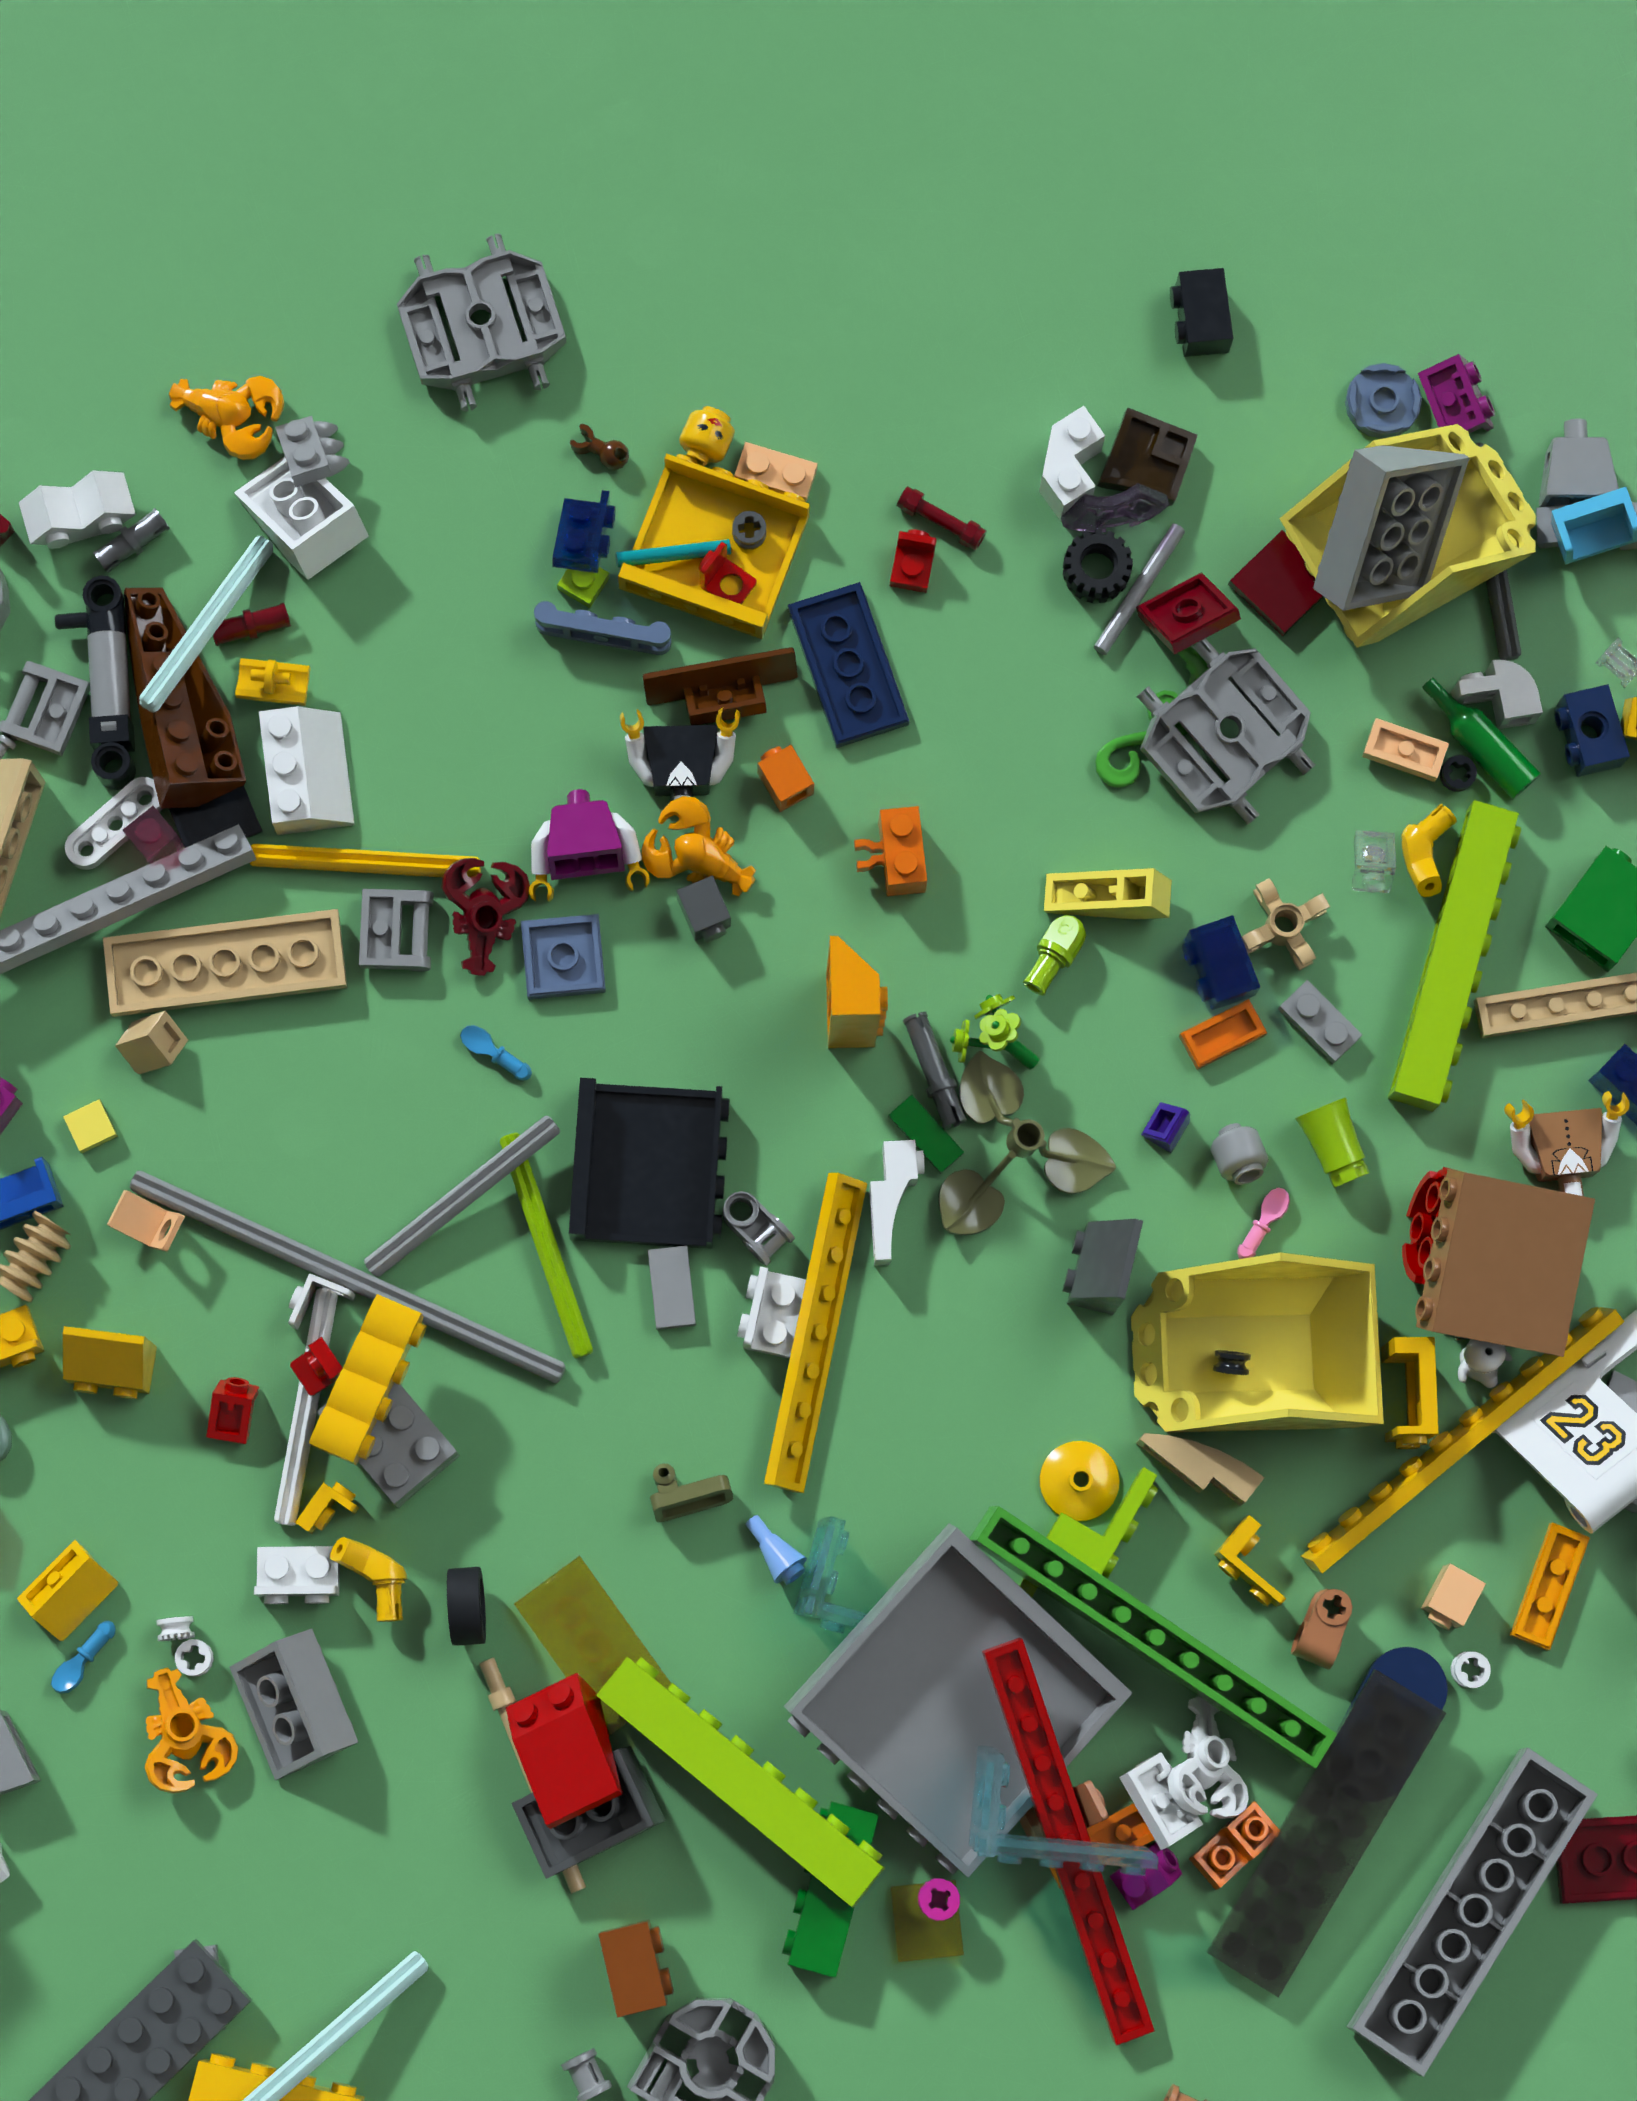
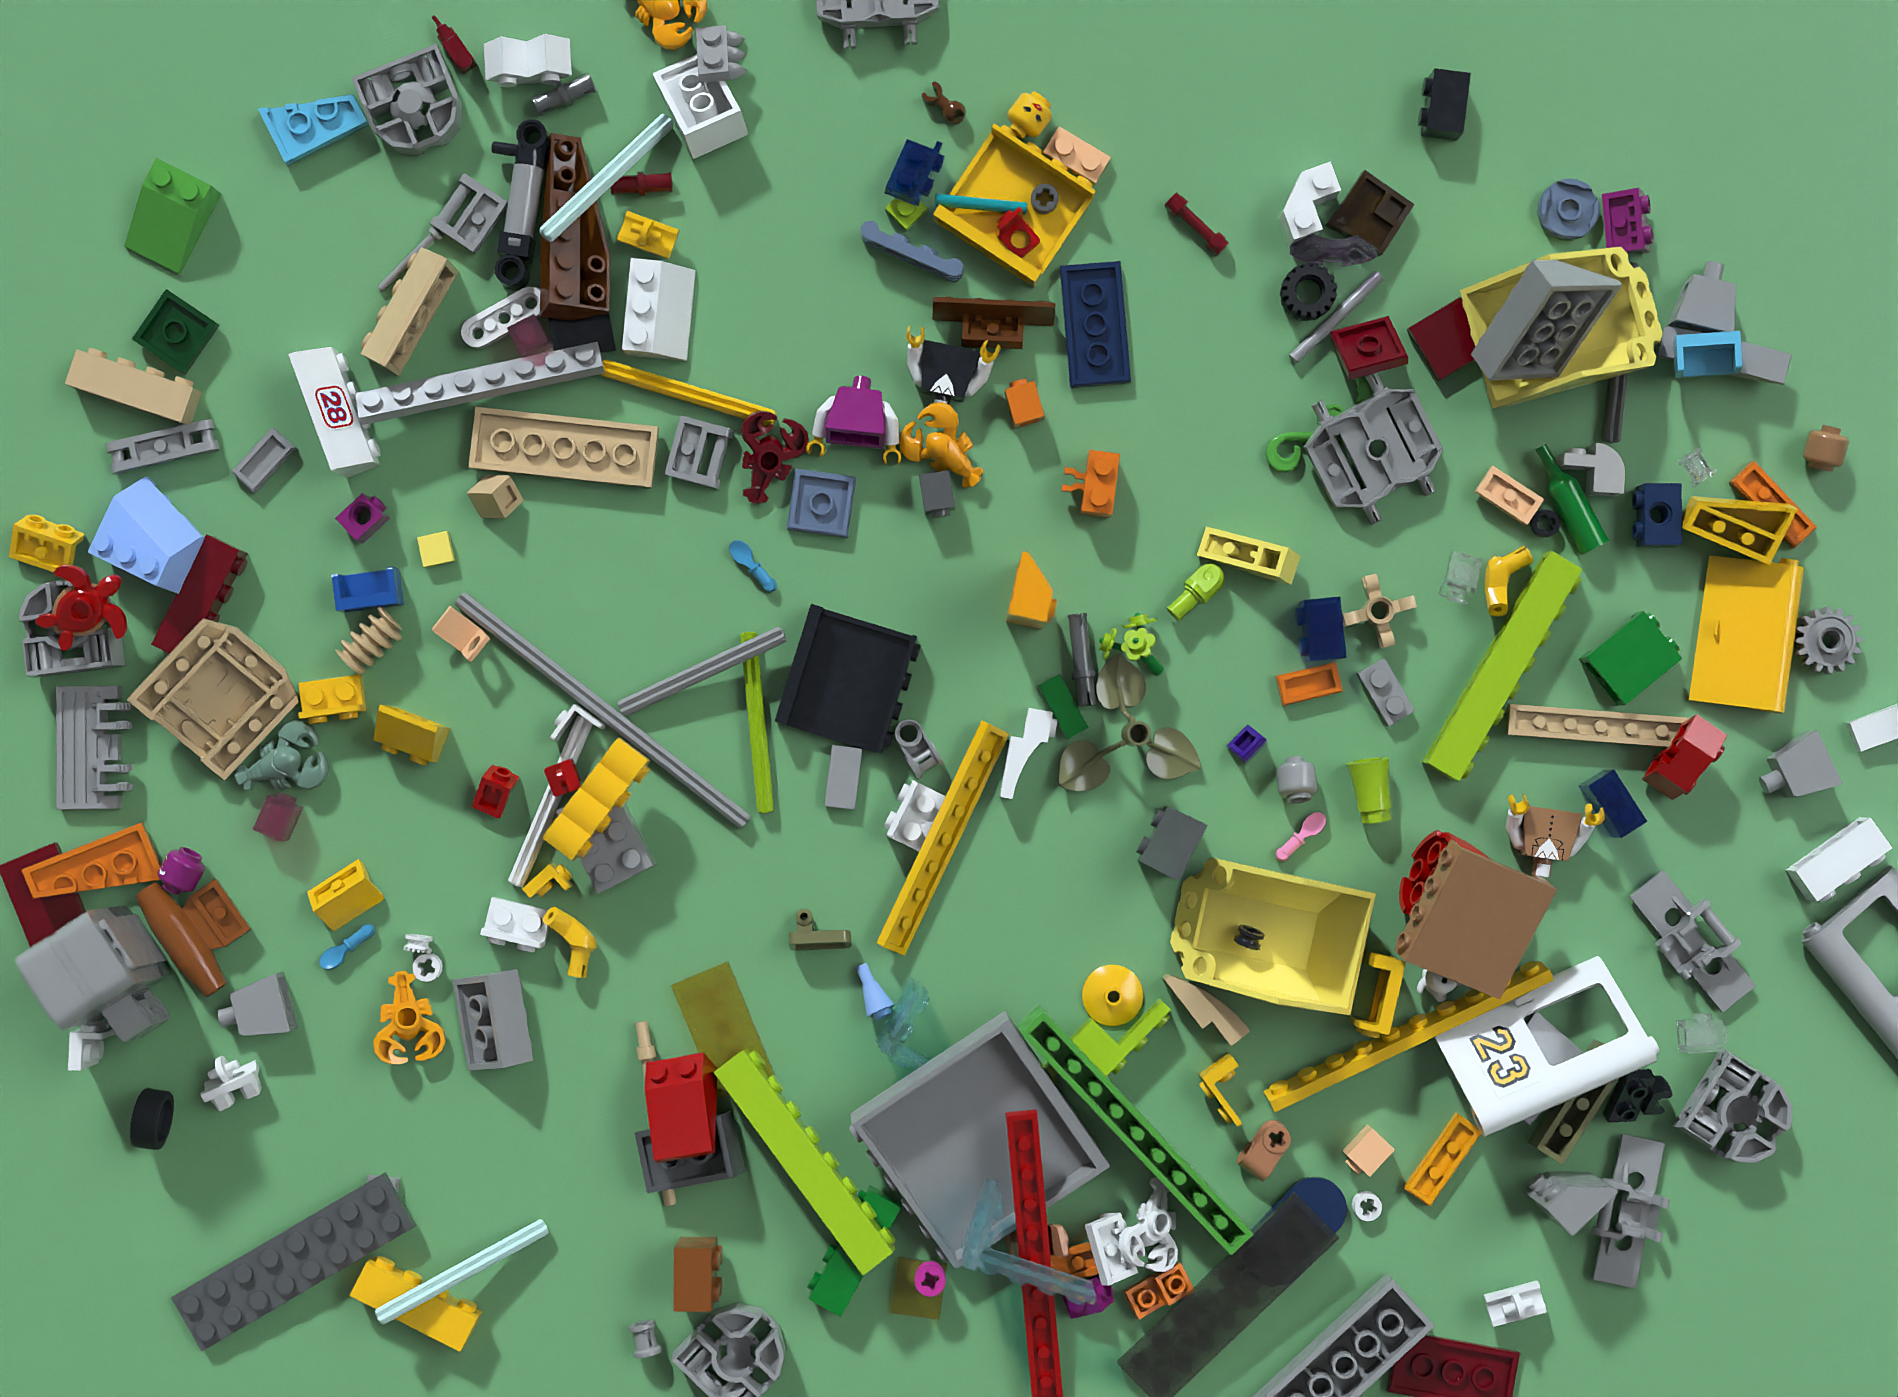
camera: 15 degrees right, 10 degrees up
black tyre [447,1567,486,1646] -> none
red bracket [889,529,937,593] -> none

